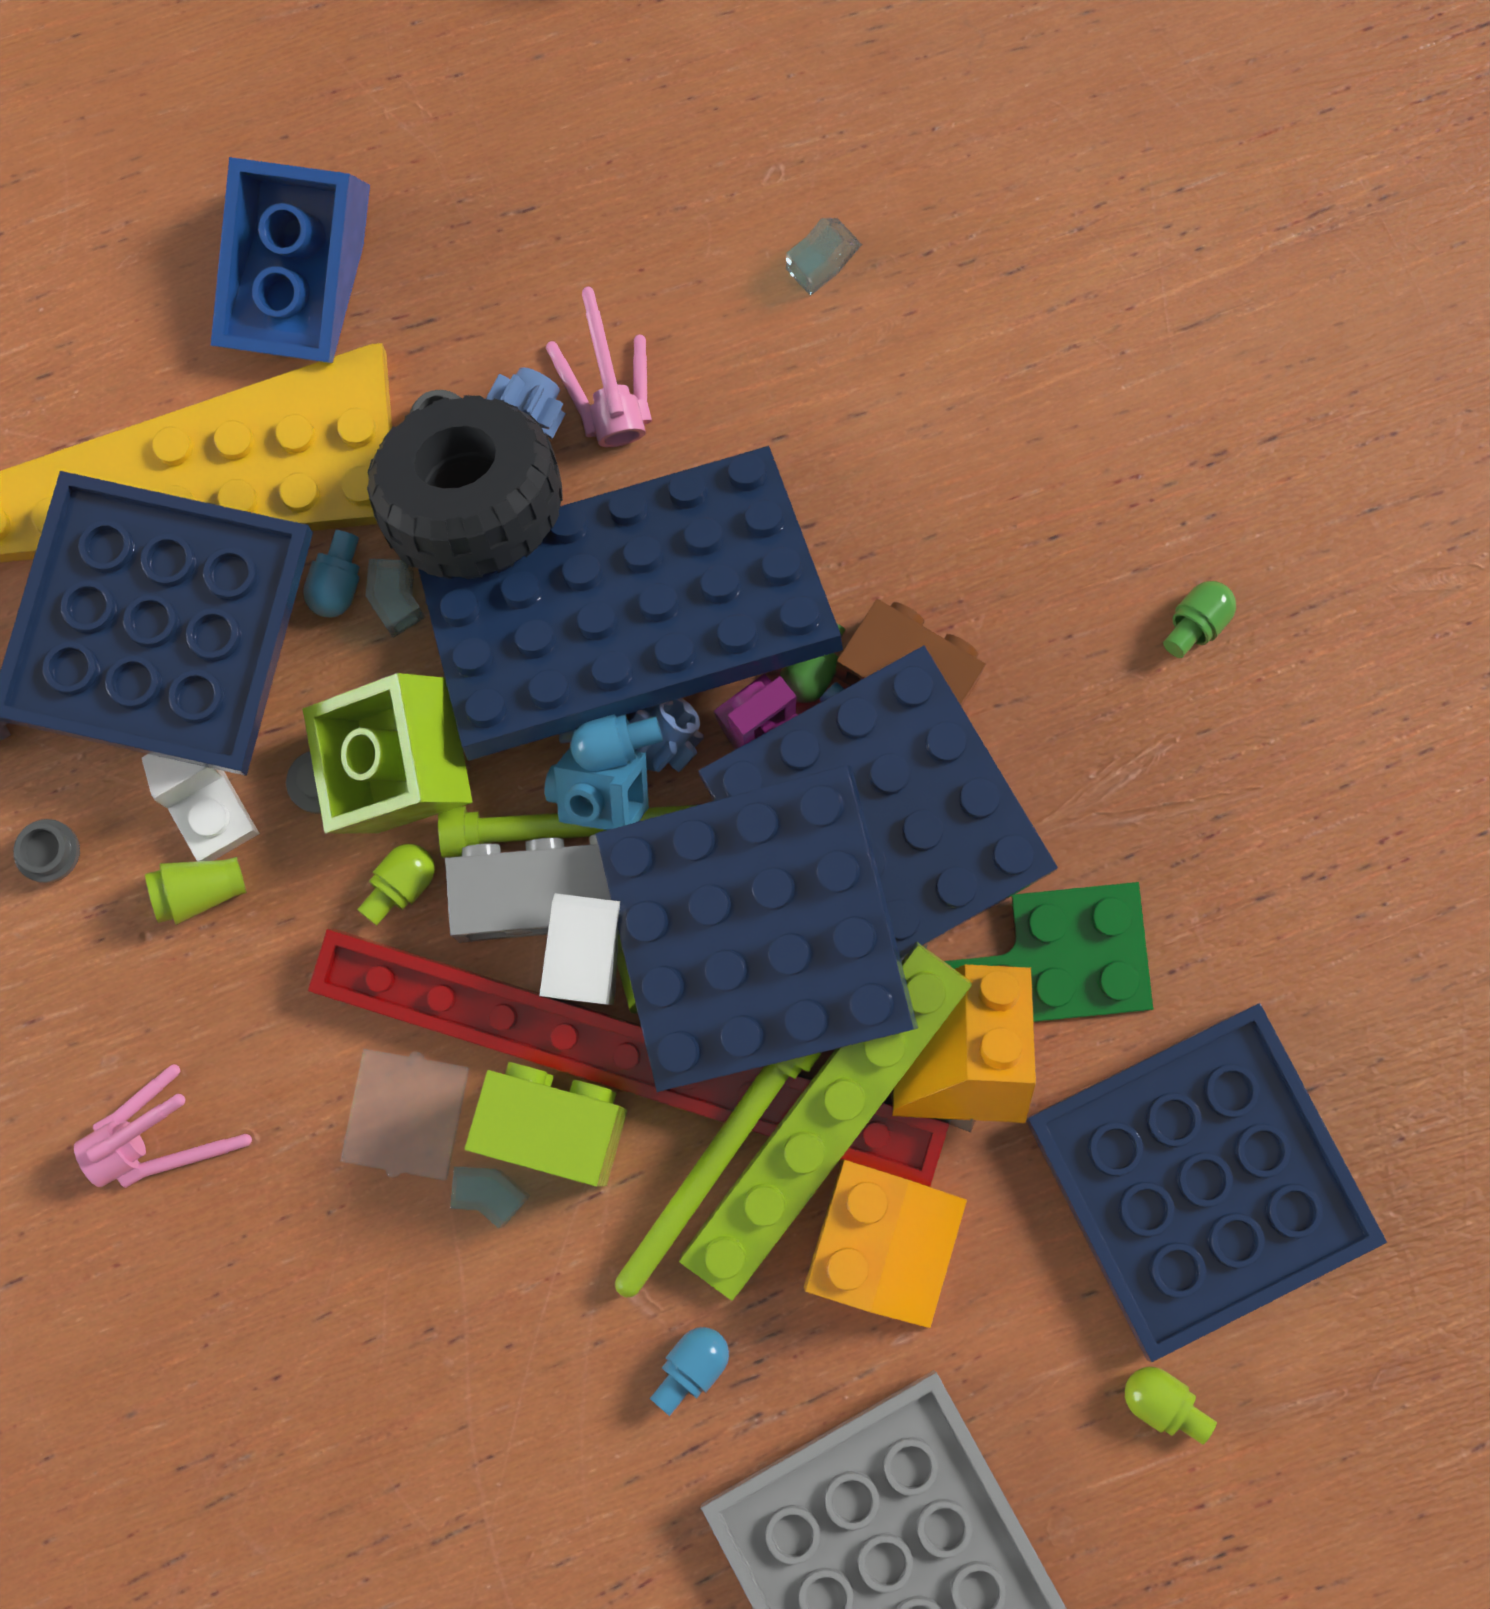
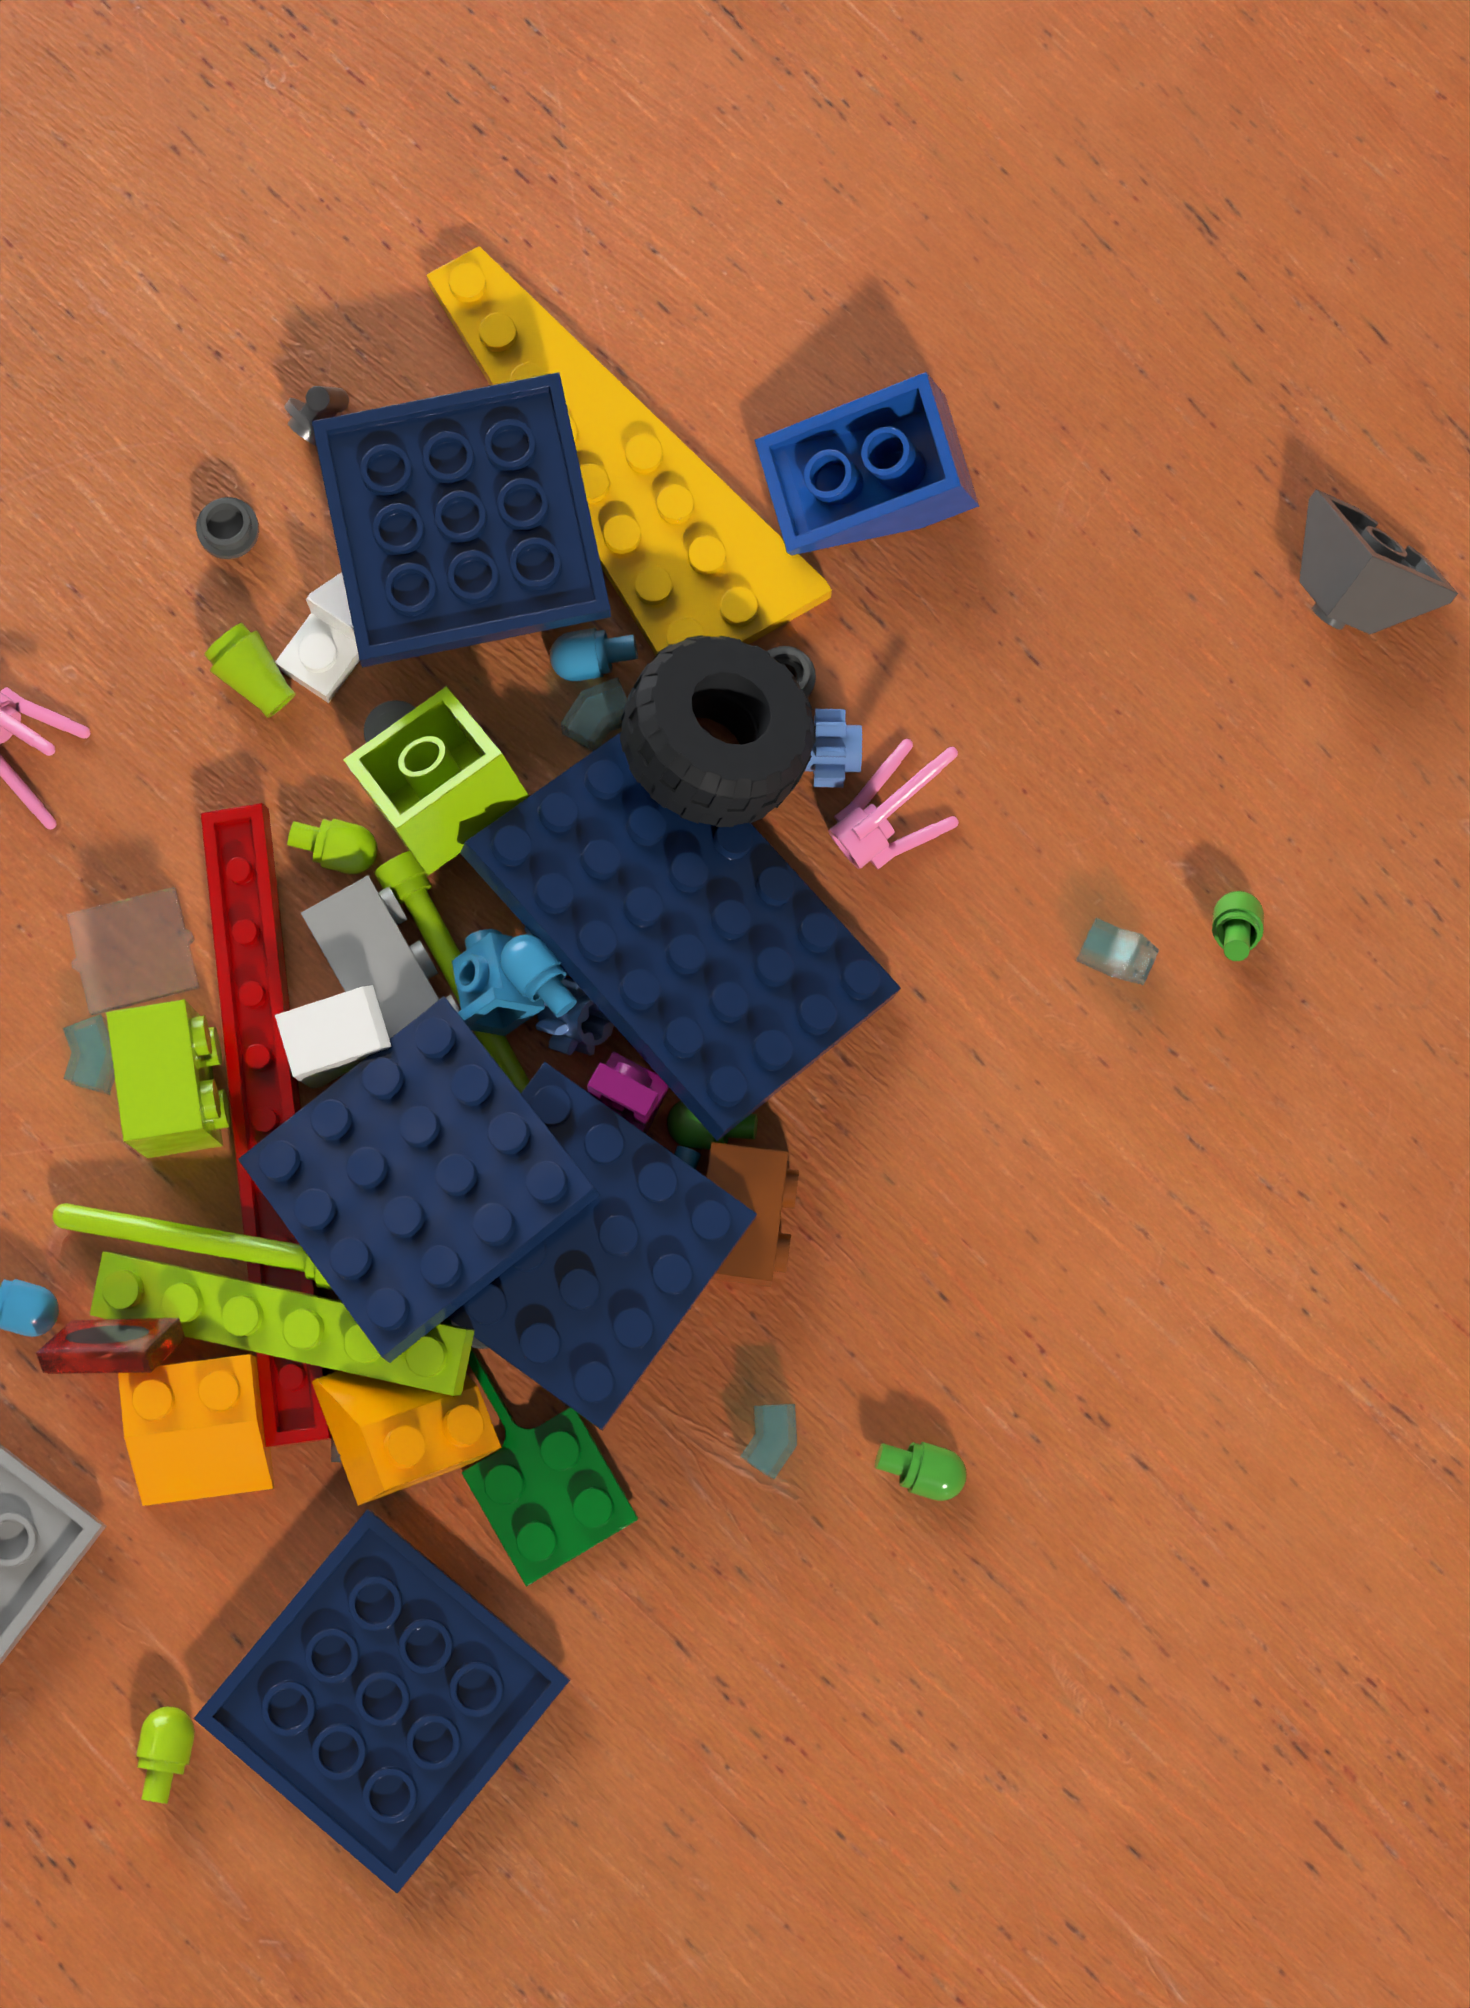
camera: 60 degrees right, 0 degrees up
none -> clear red tile [36,1318,185,1374]
none -> clear light blue piece [740,1404,797,1480]
none -> bright green cylinder [1212,891,1264,961]

